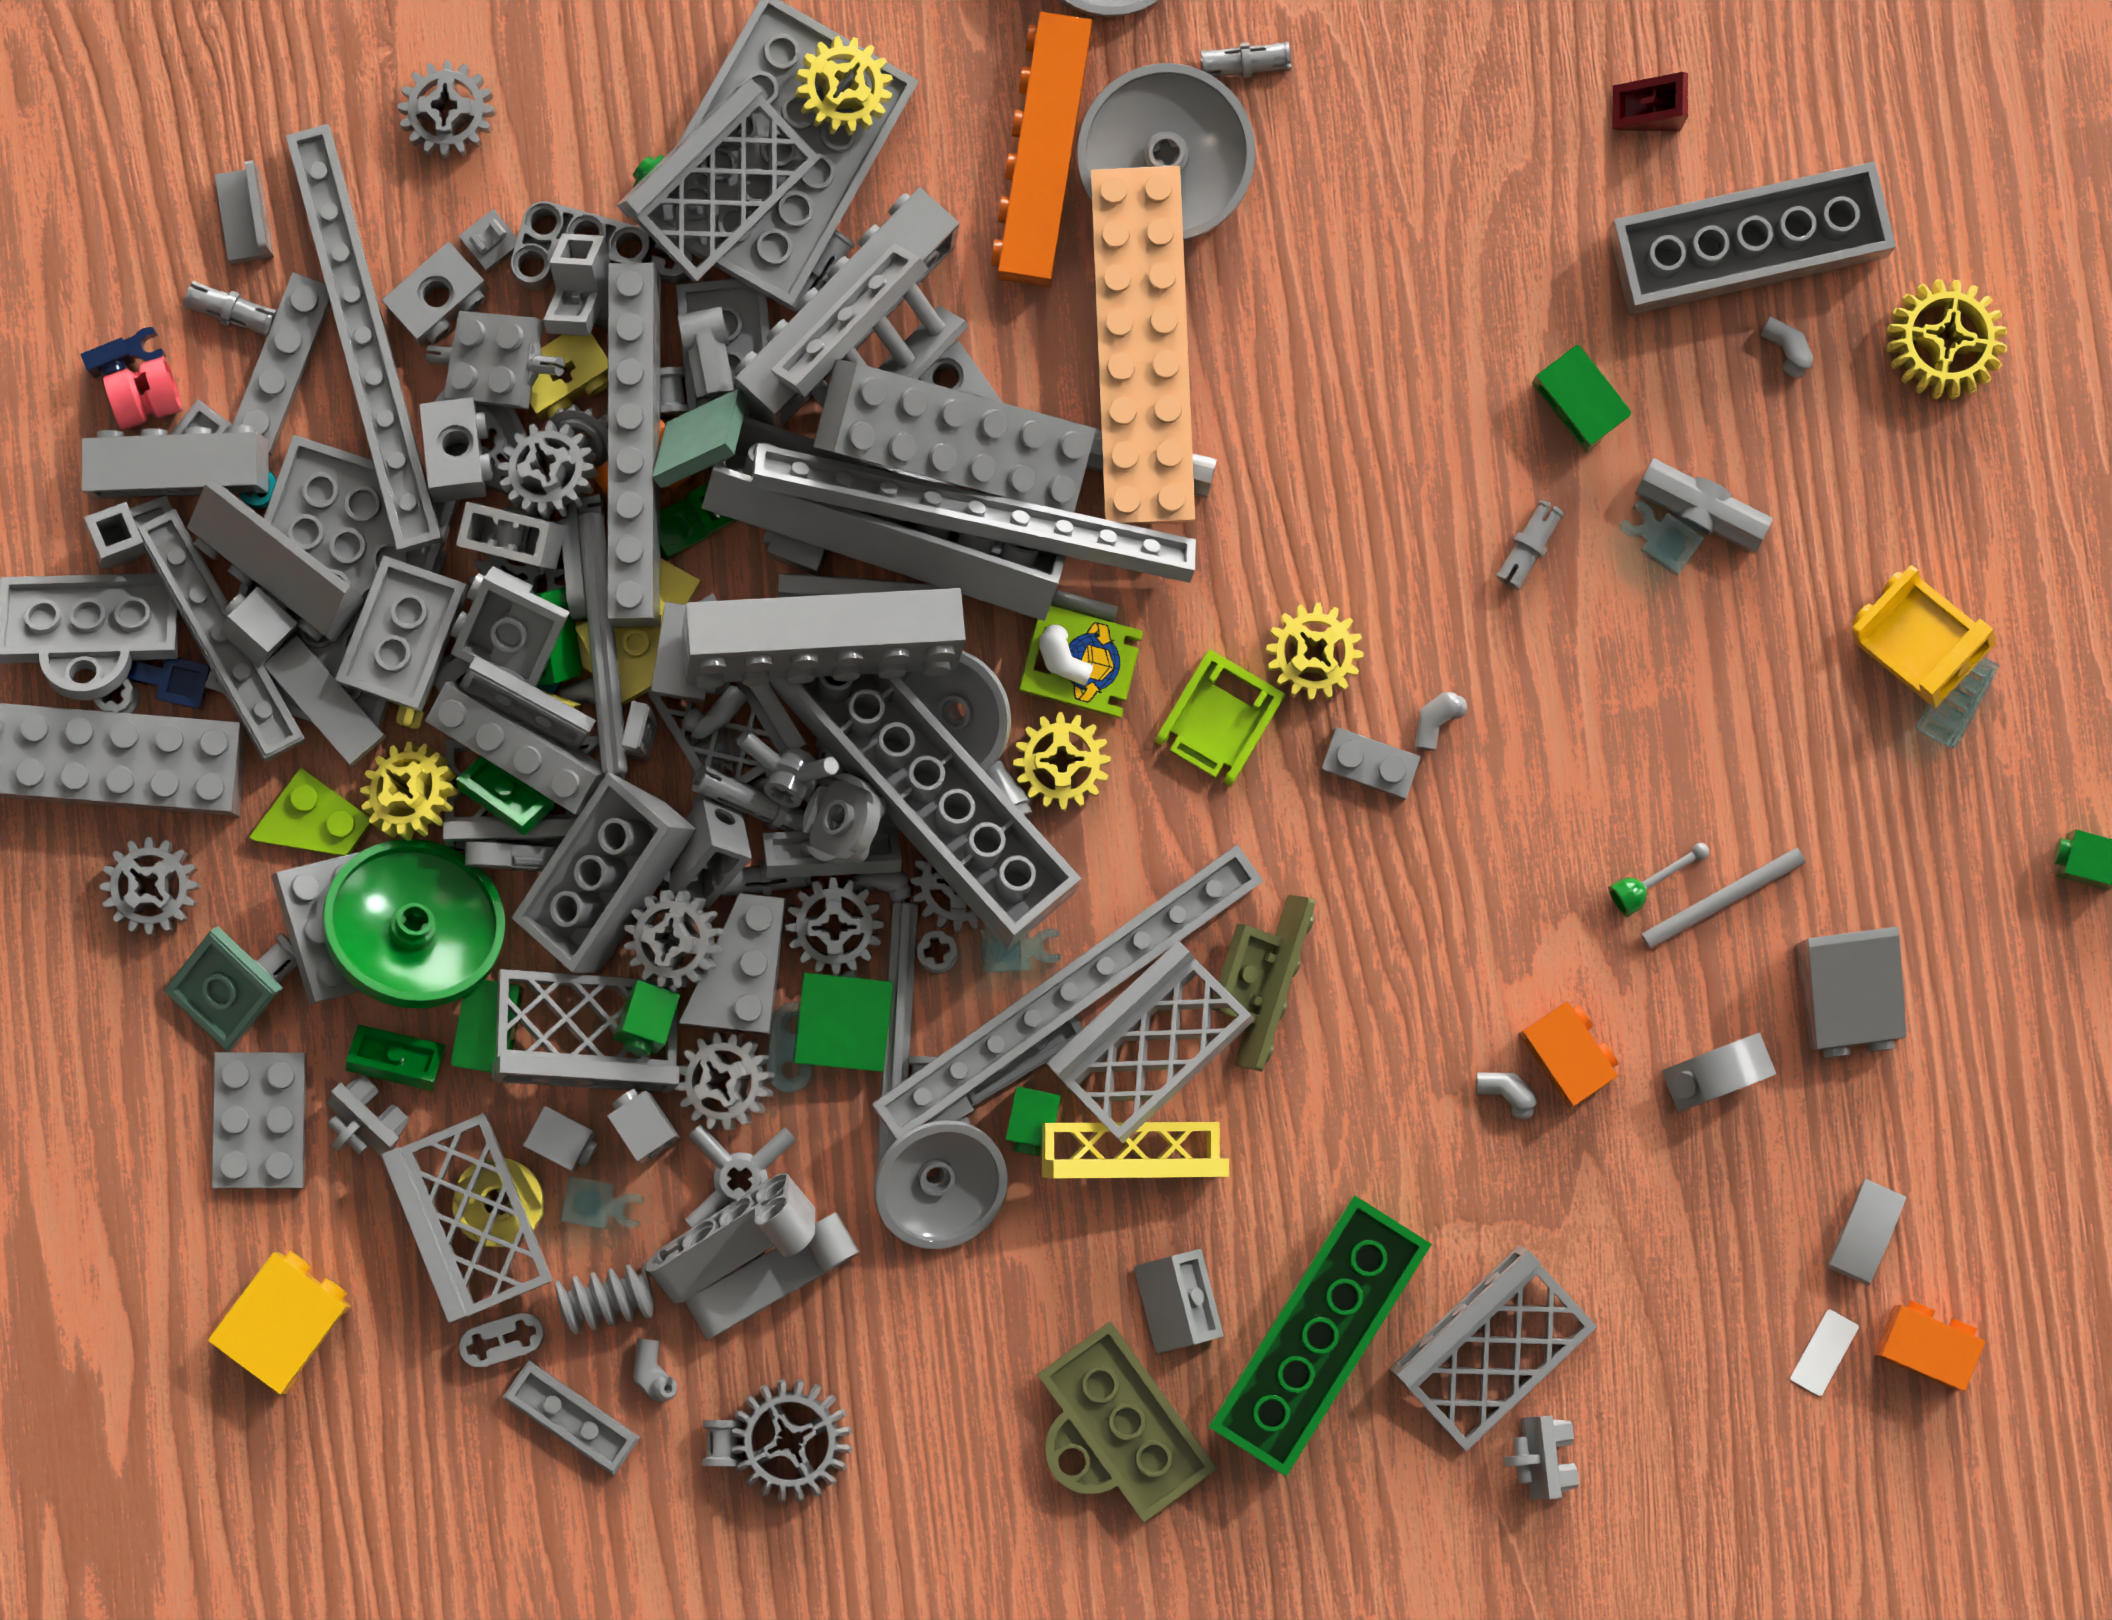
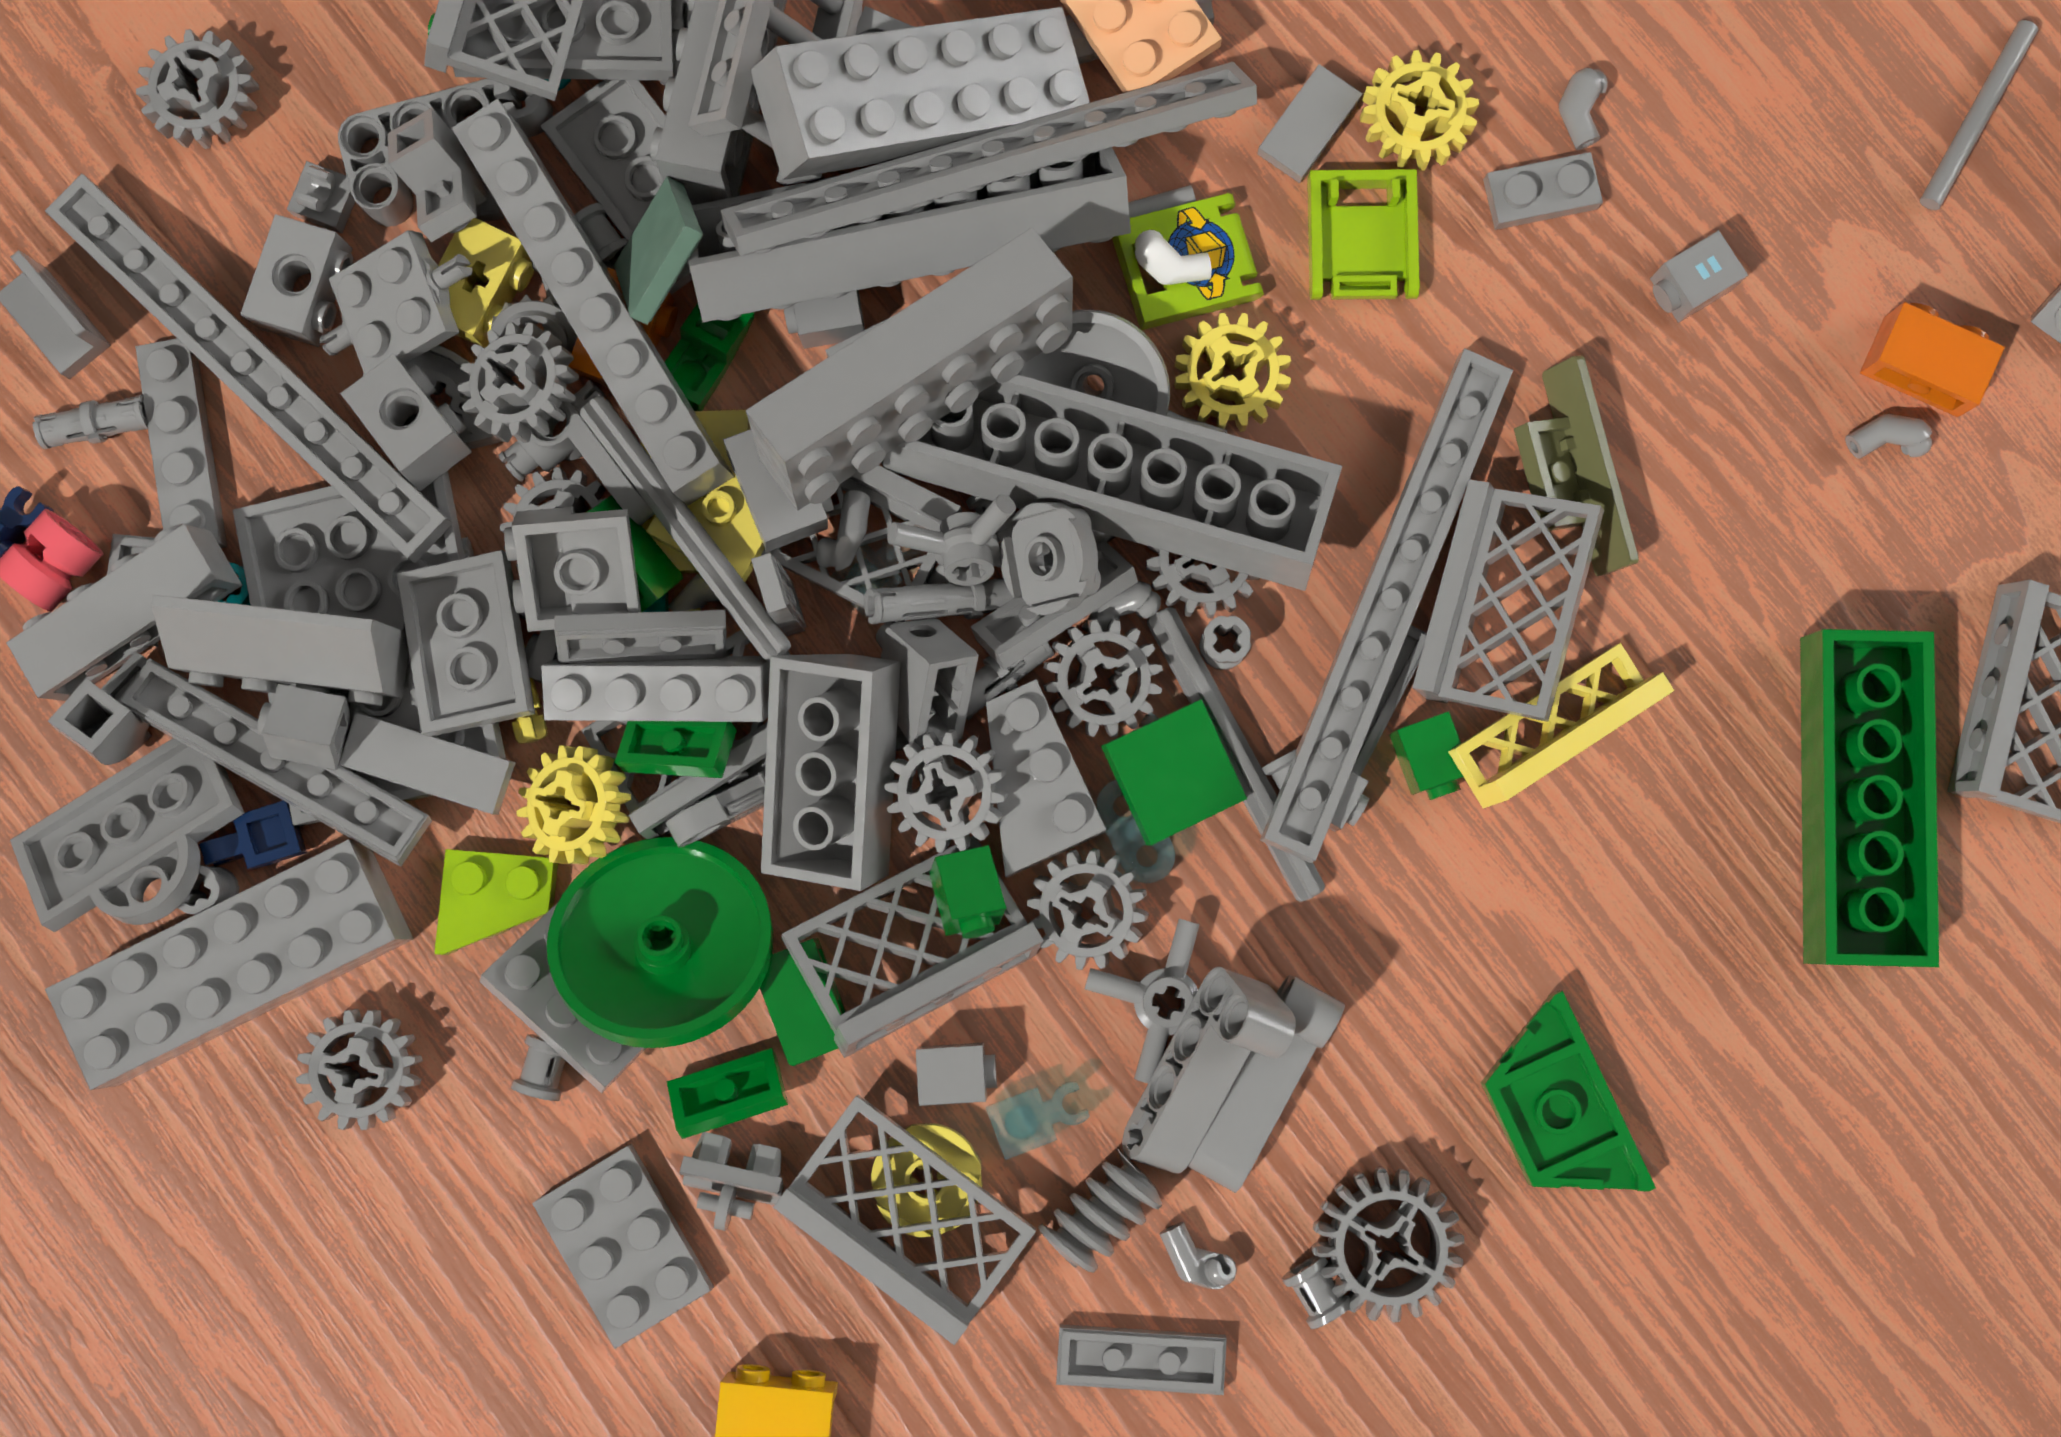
camera: 25 degrees left, 0 degrees up
sand green tile [163,926,283,1052] -> none
light grey brick [456,502,566,569] -> none
light grey beam [459,1313,545,1368] -> none
light grey brick [607,1089,681,1164] -> none
light grey piece [677,307,734,400] -> none
light grey dish [874,1120,1008,1249] -> none
clear light blue plate [980,927,1061,973] -> none
olive plate [1037,1321,1217,1522] -> none
light grey panel [1134,1249,1224,1353] -> none
hinge [1608,843,1710,917] -> none
none -> light grey tile [1257,64,1363,183]
none -> green wing [1481,990,1656,1192]
none -> light grey brick [1650,230,1748,323]

